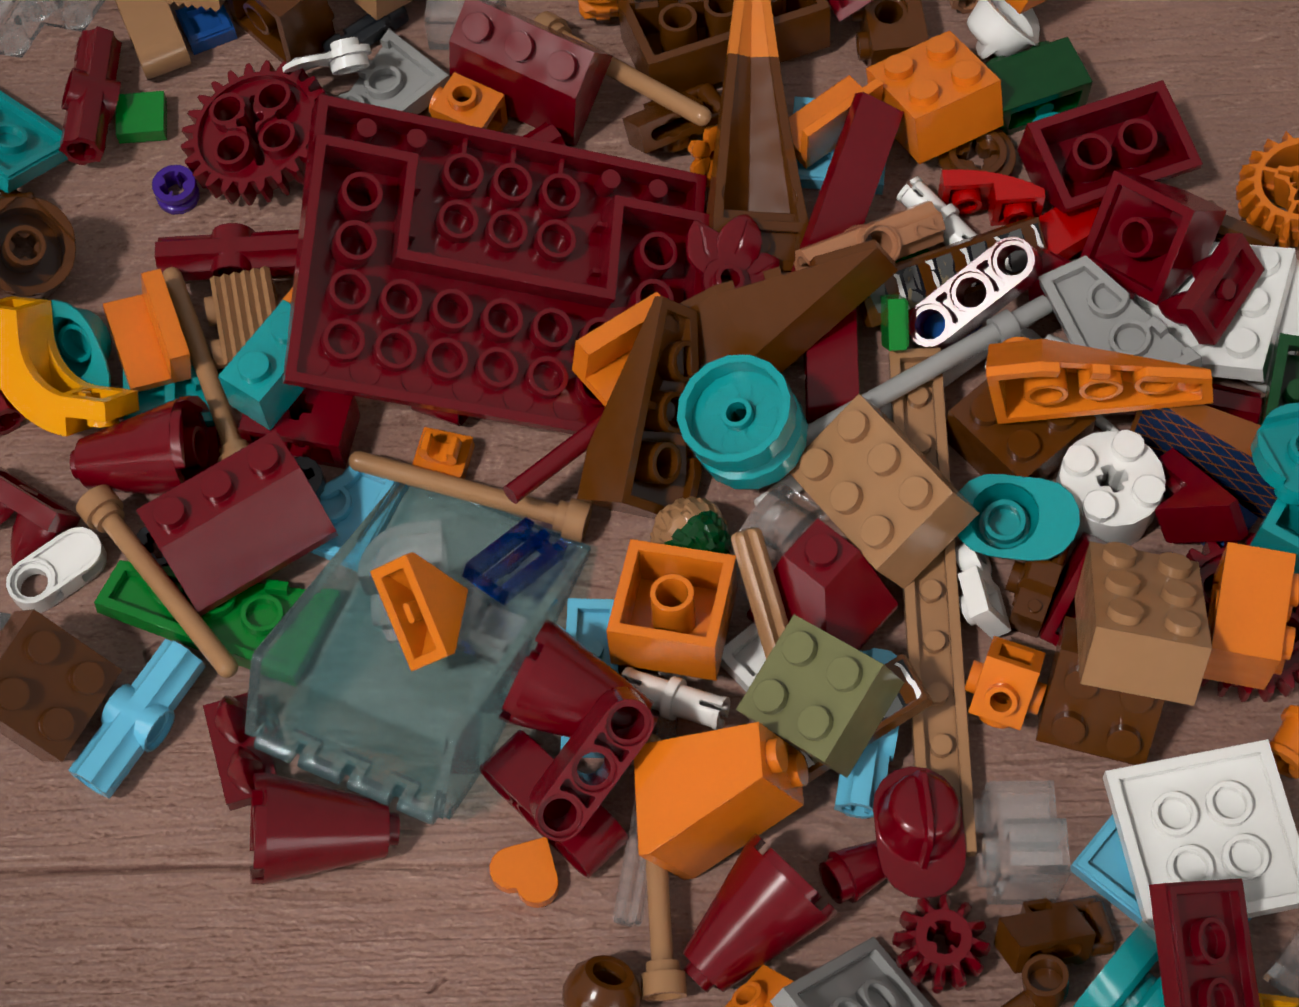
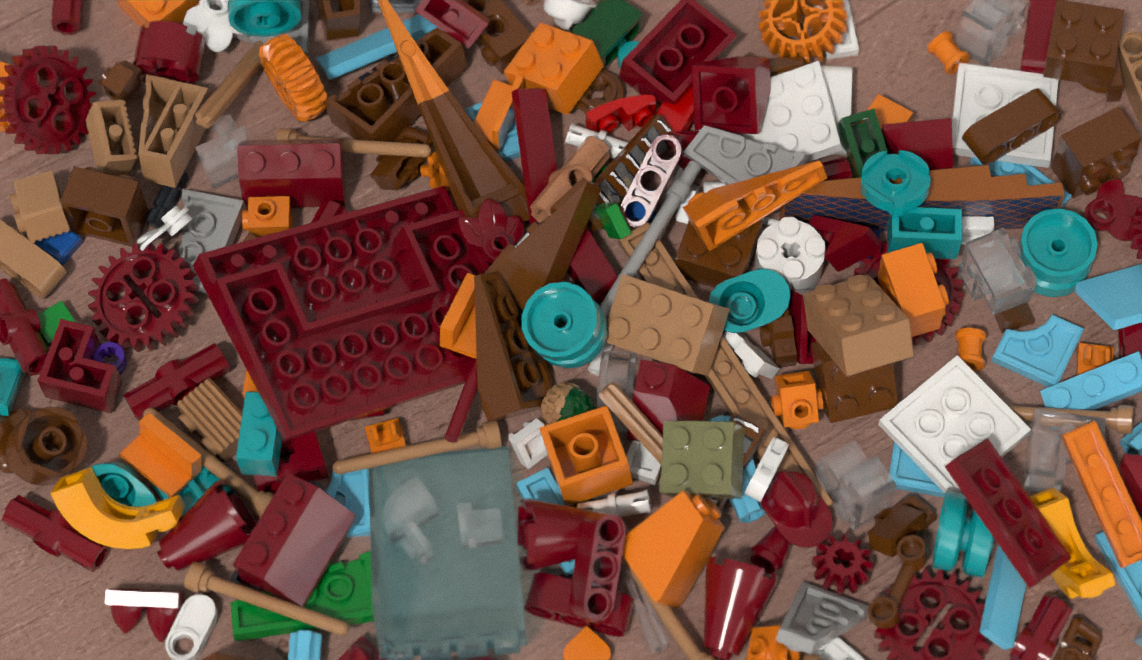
camera: 30 degrees left, 0 degrees up
orange slope [370,552,469,672] -> none
clear blue tile [462,517,568,606] -> none
dark red tile [1159,233,1265,345] -> none
none -> dark red brick [37,319,123,413]
none -> white tile [508,418,547,469]
none -> white piece [745,436,790,502]

